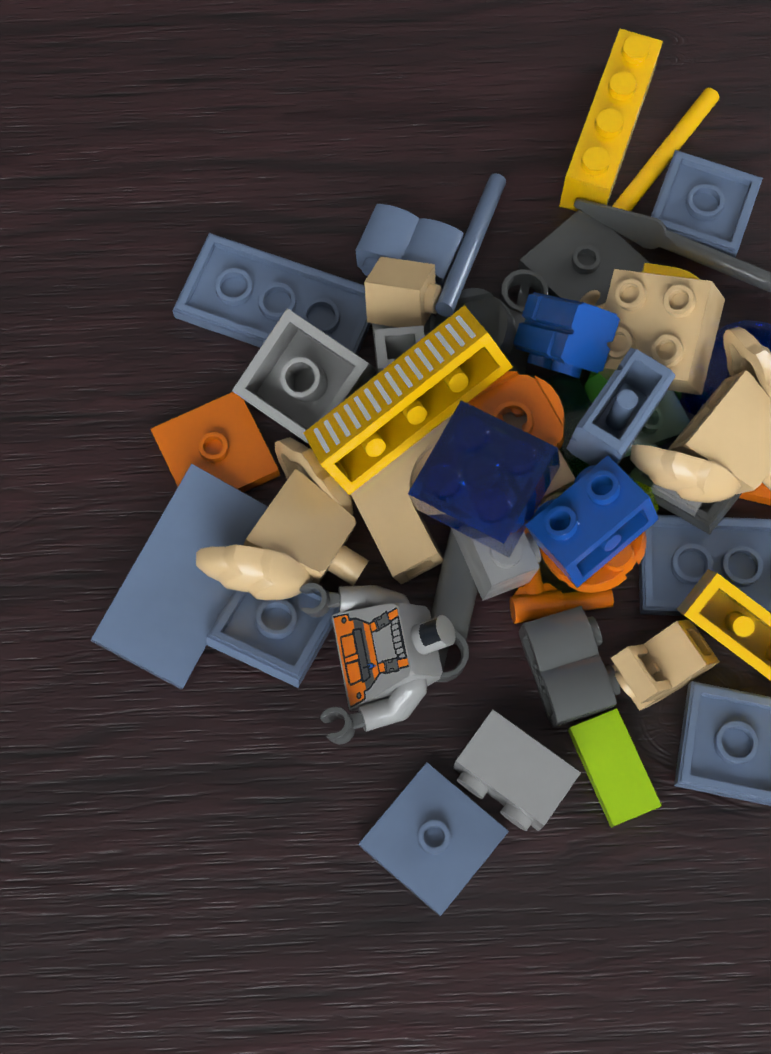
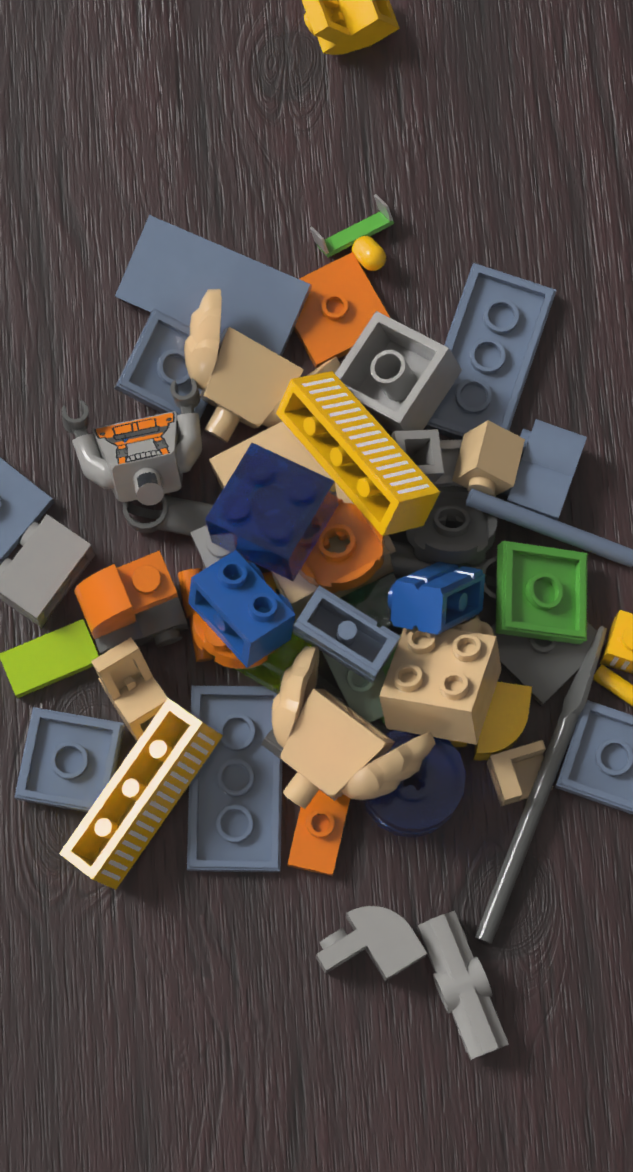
camera: 85 degrees right, 5 degrees up
none -> orange brick [74,550,178,639]
none -> piece [310,194,394,271]
none -> tan panel [487,740,553,806]
none -> bright green plate [496,541,587,645]

